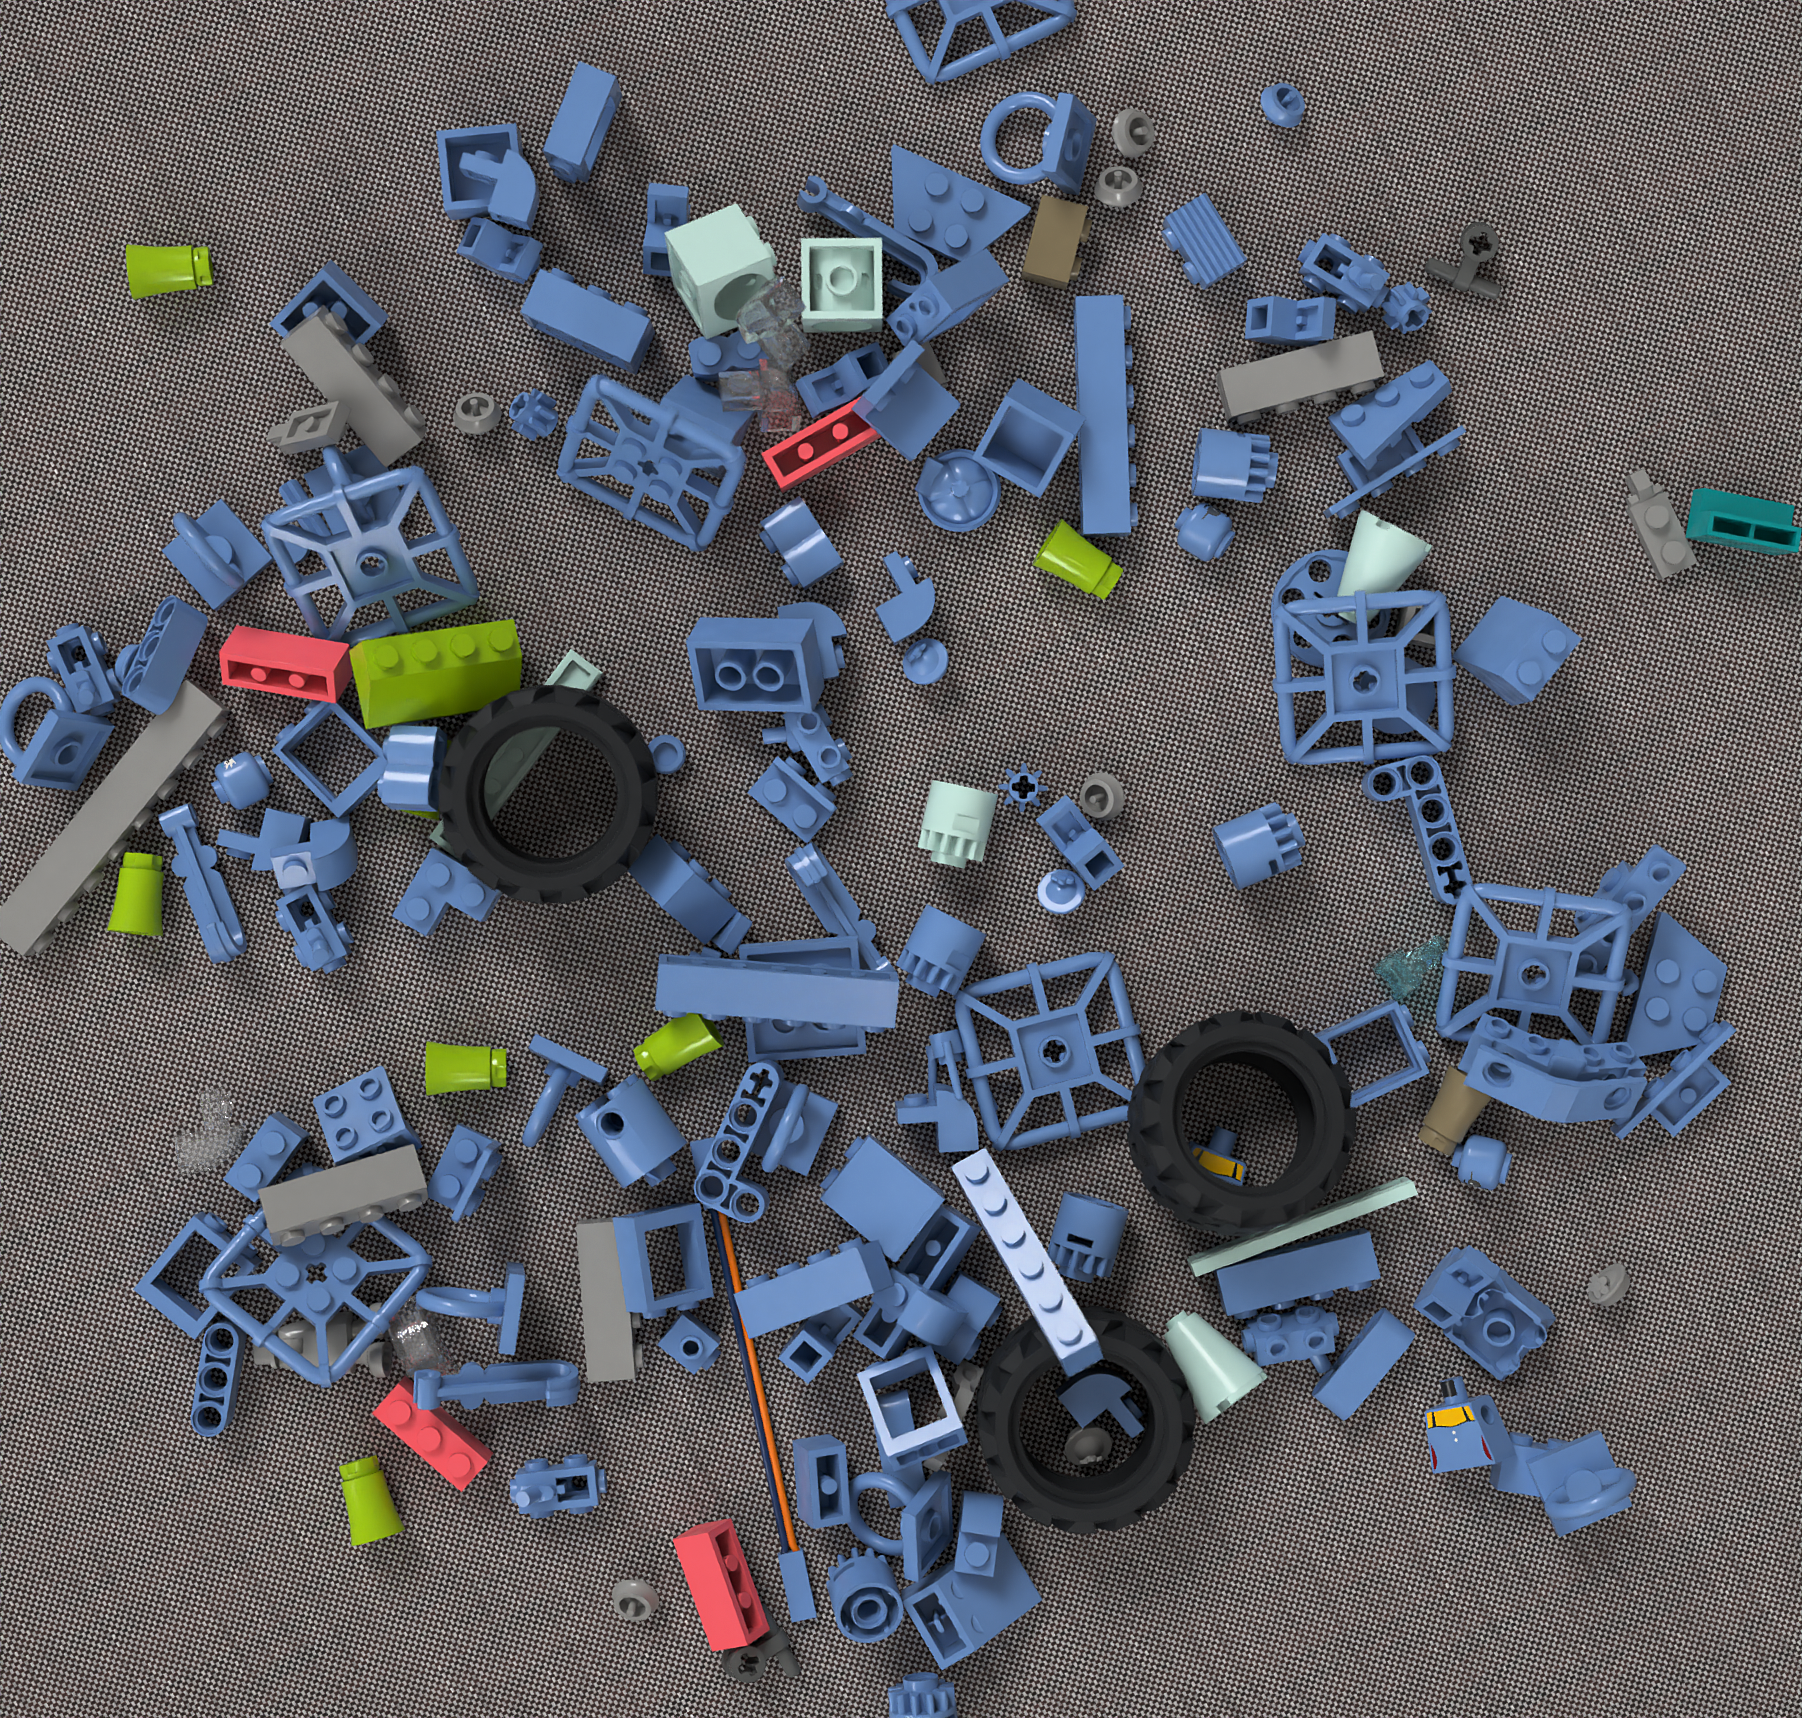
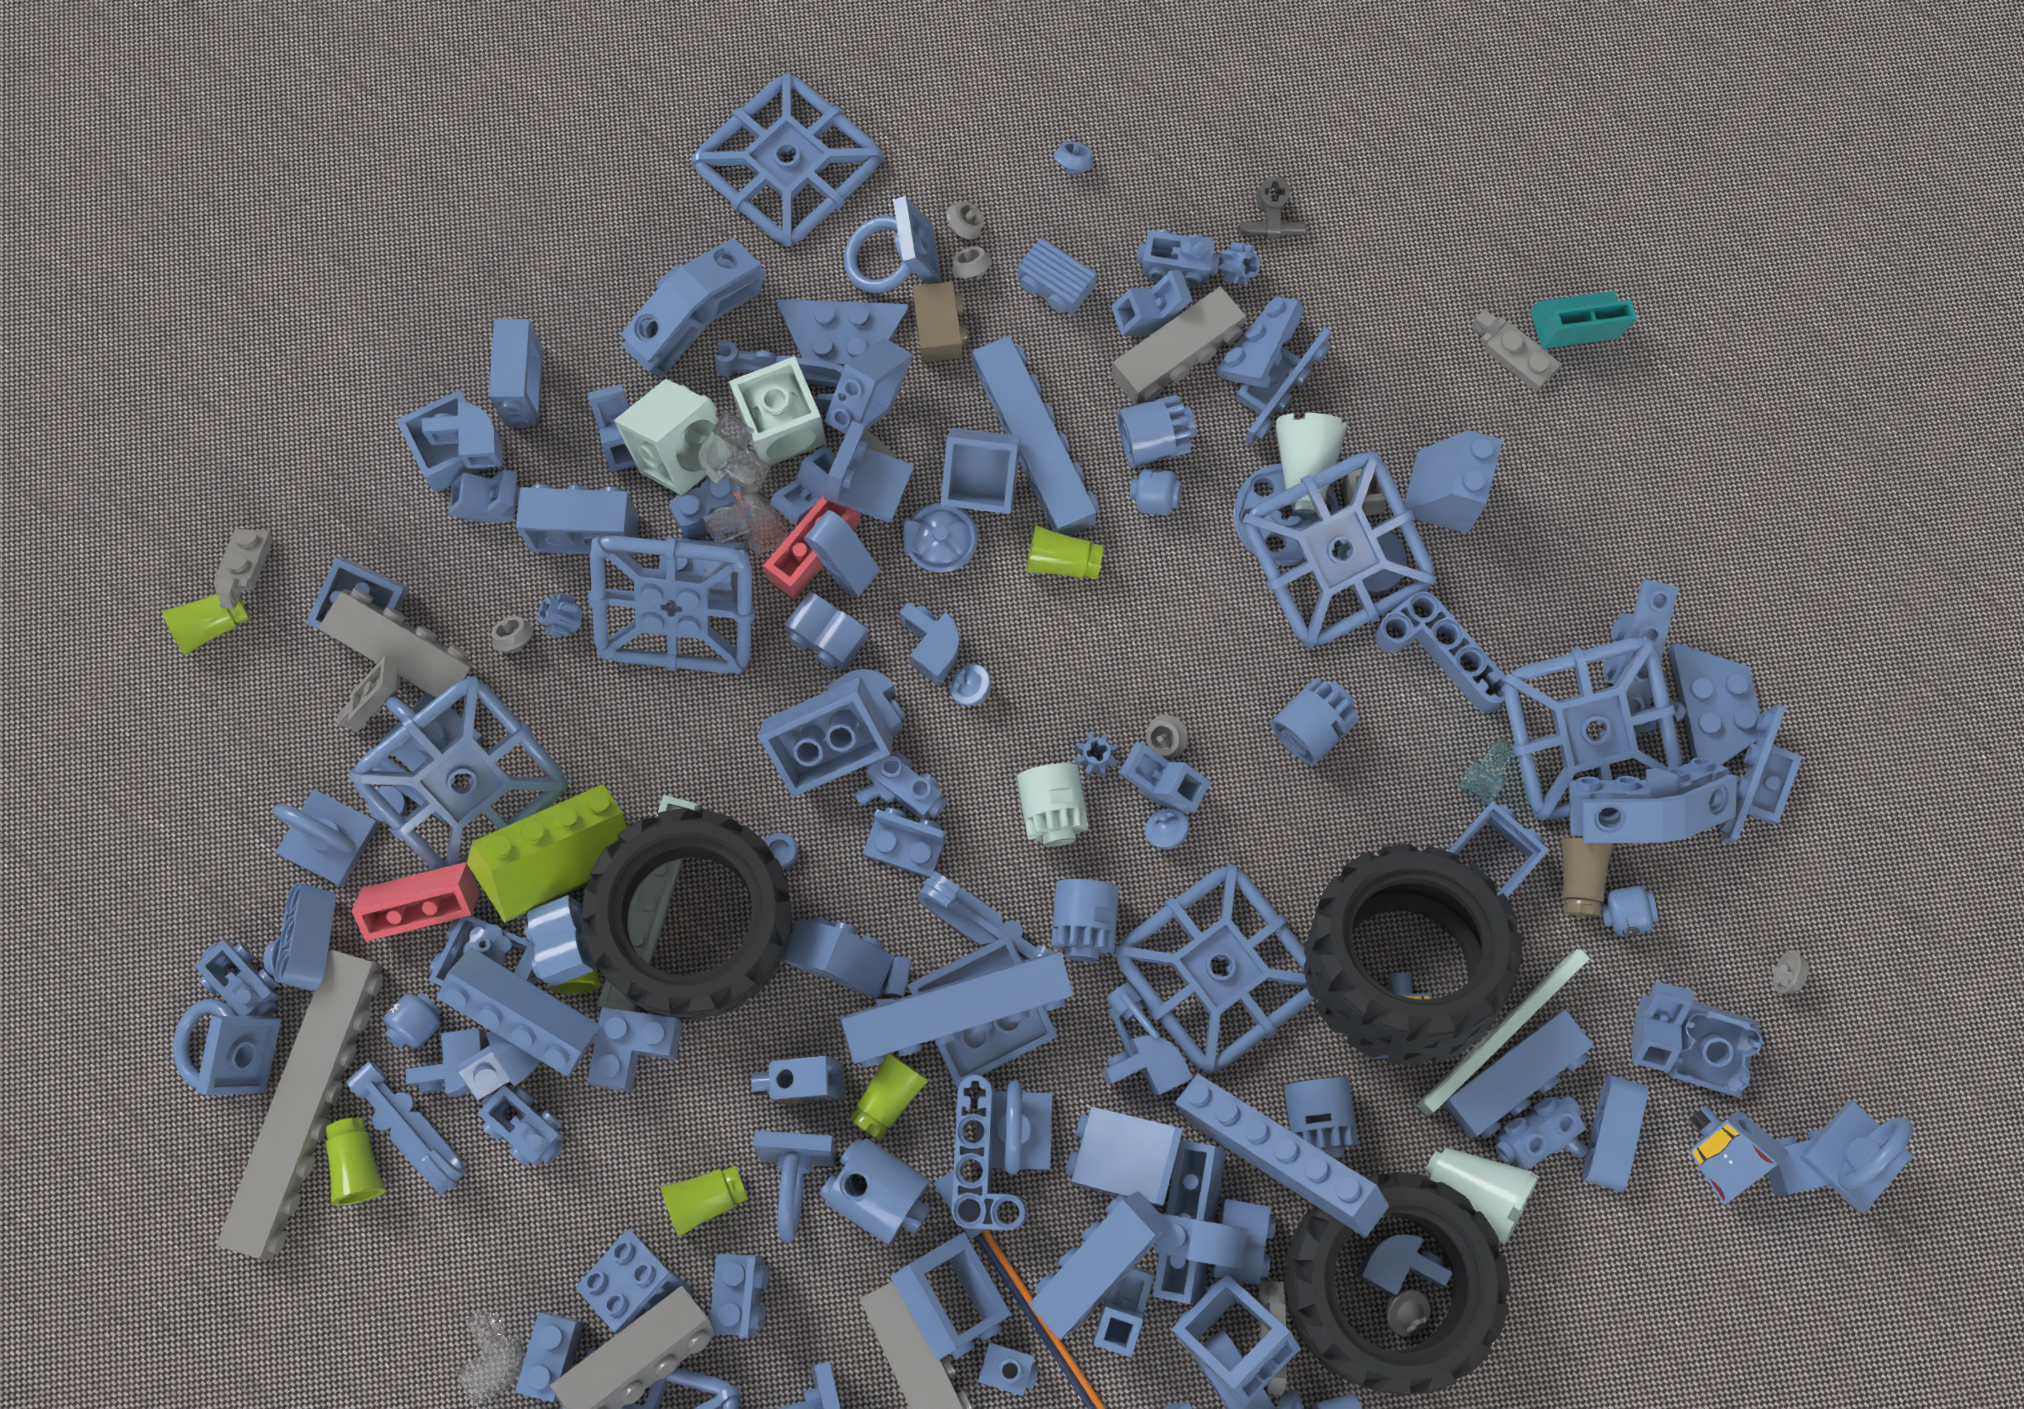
camera: 25 degrees left, 15 degrees down
none -> light grey hinge [214,529,273,608]
none -> medium blue brick [436,947,601,1077]
none -> medium blue plant [463,924,512,966]
none -> medium blue brick [620,238,766,377]
none -> medium blue torso [751,1056,845,1104]
none -> medium blue beam [804,510,880,598]

